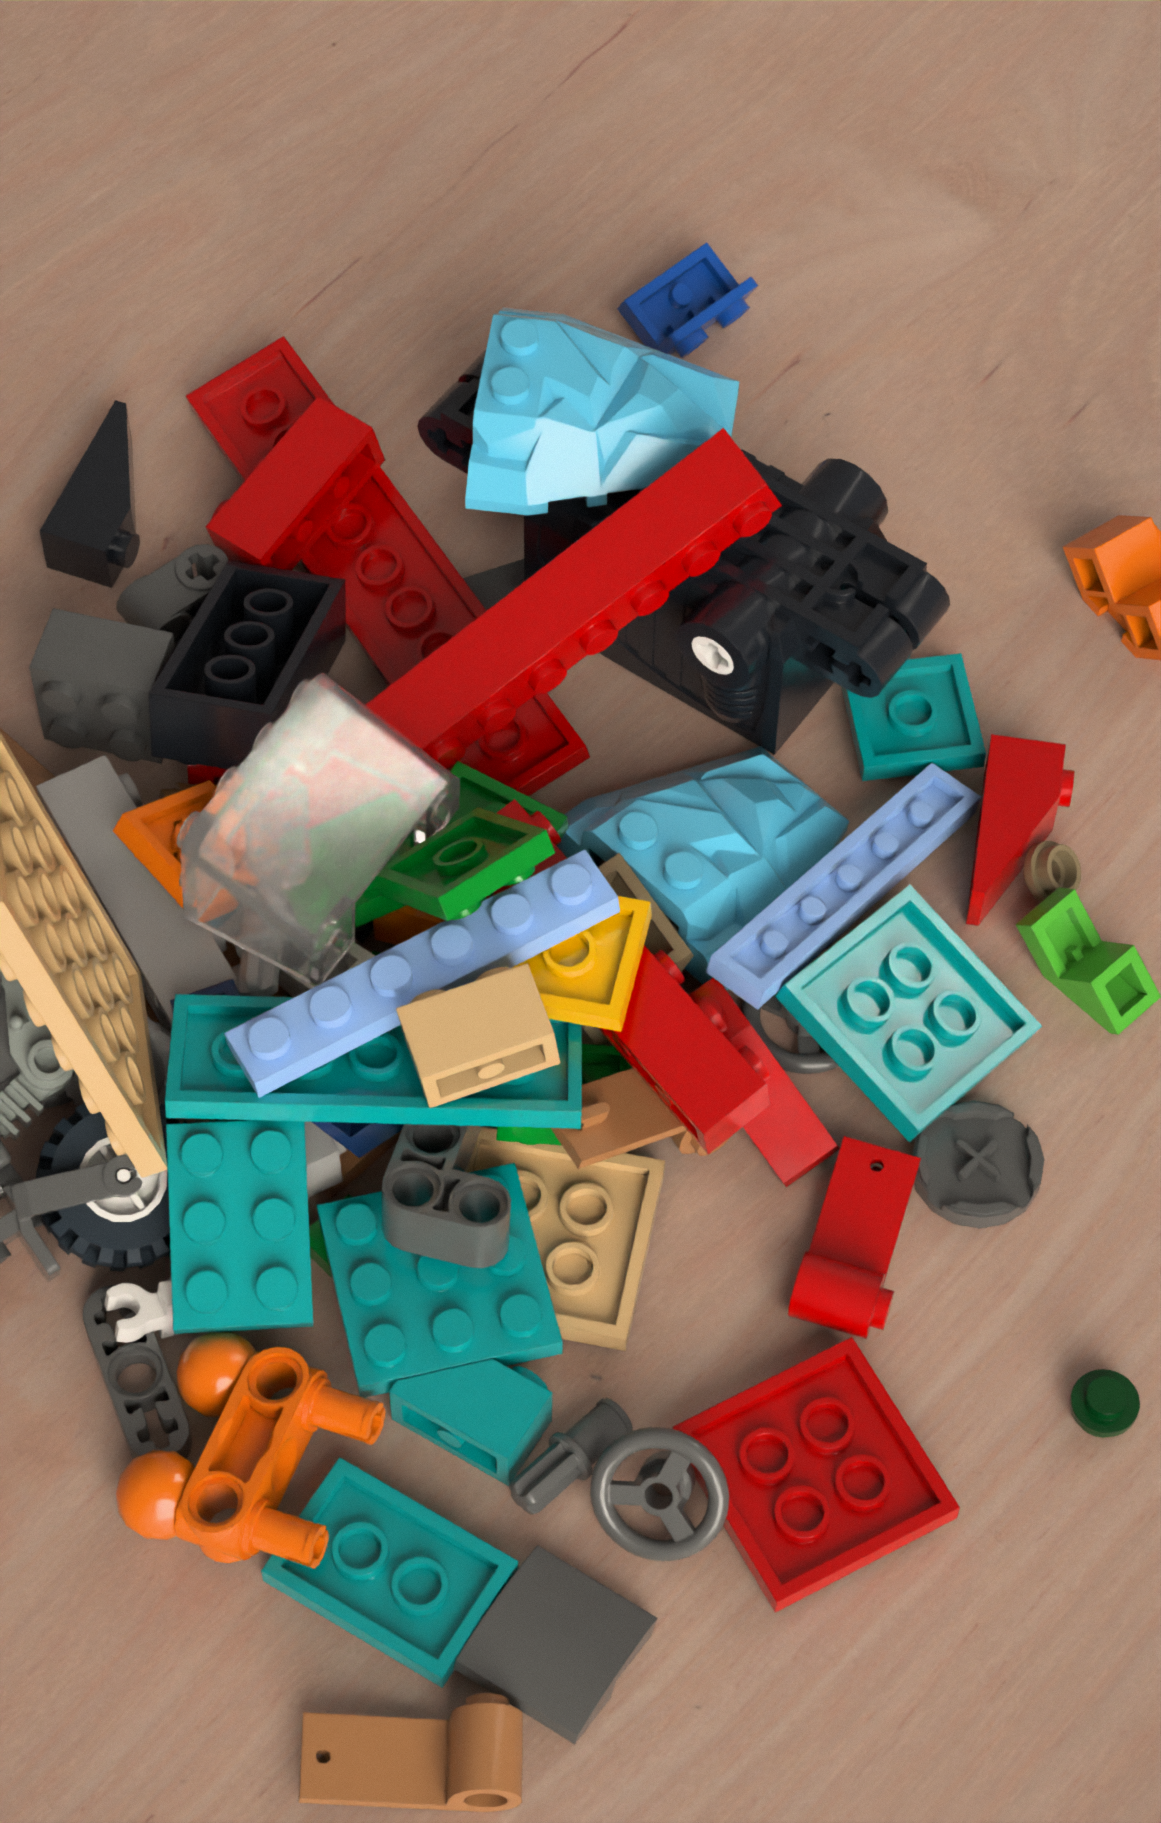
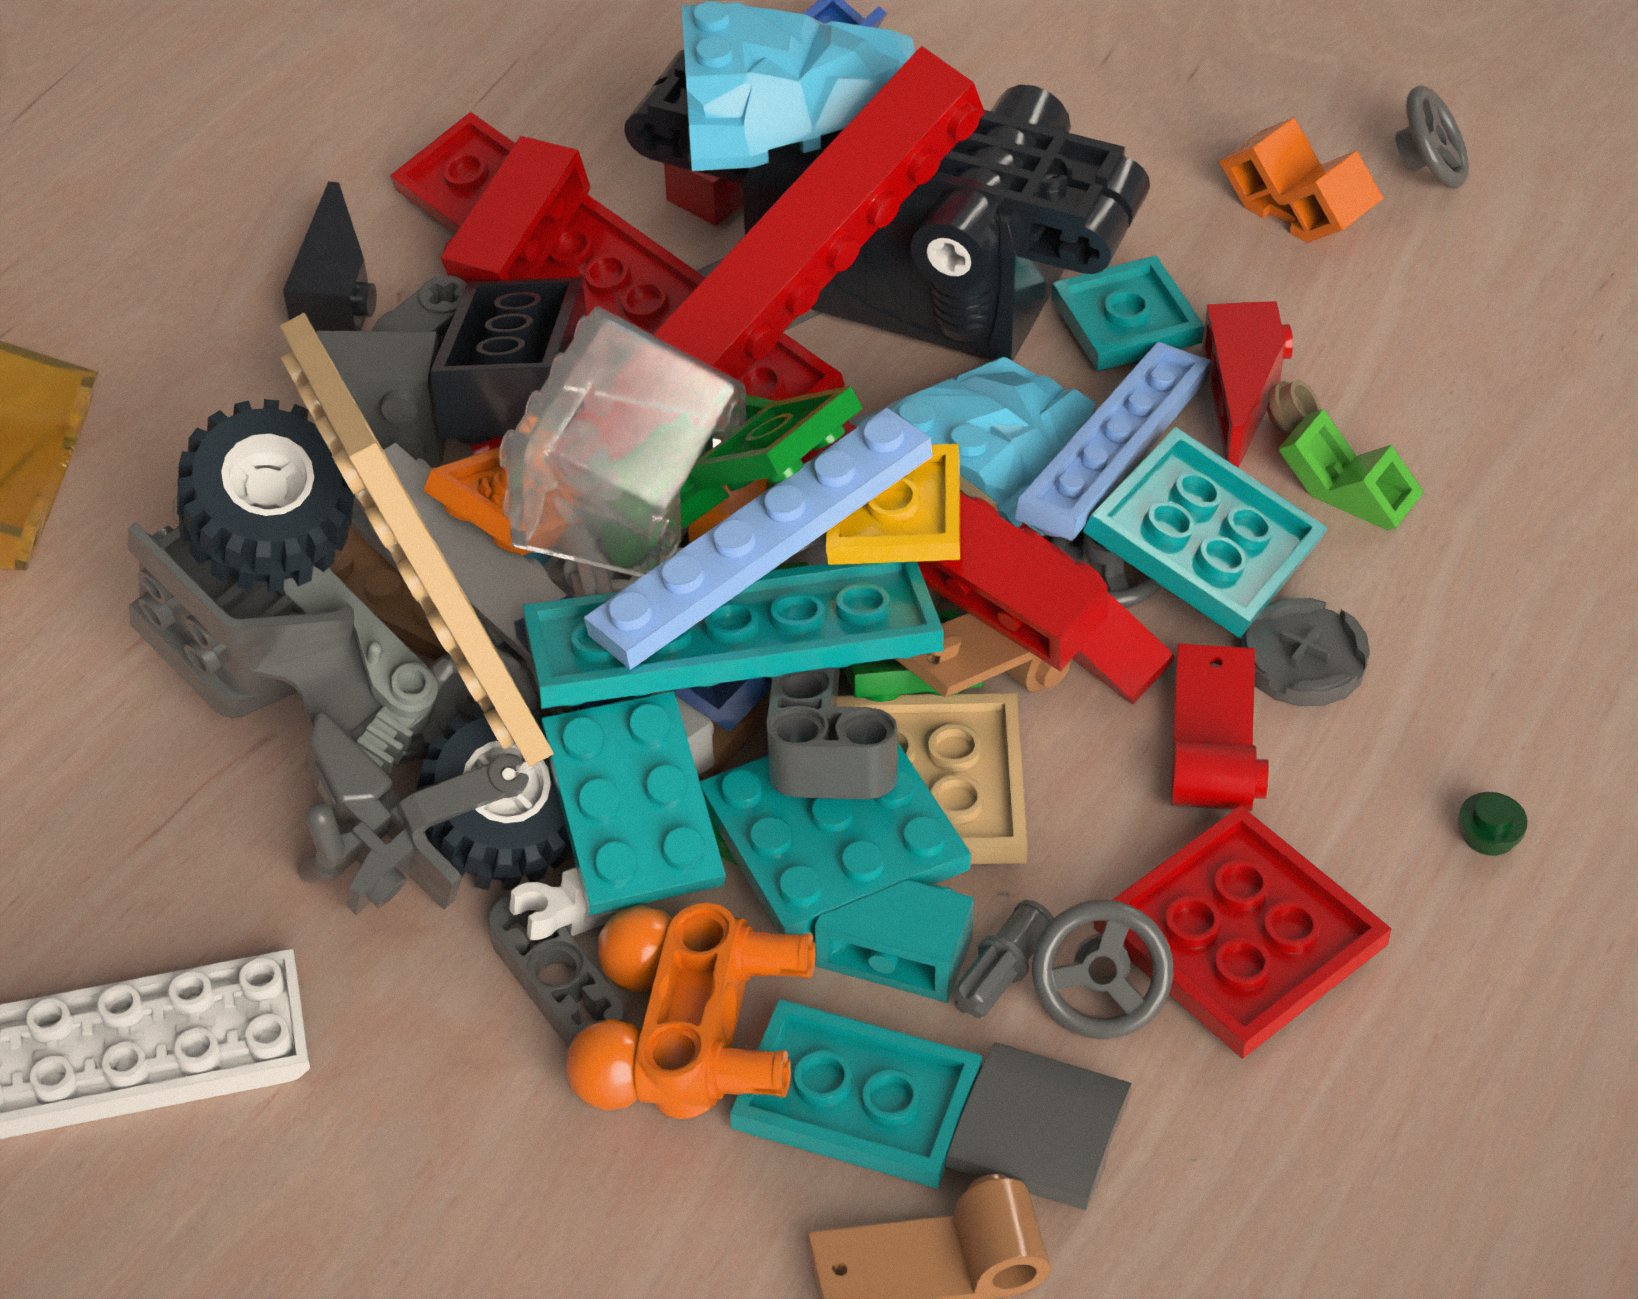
camera: 10 degrees left, 10 degrees down
tan brick [396,963,560,1109] -> none

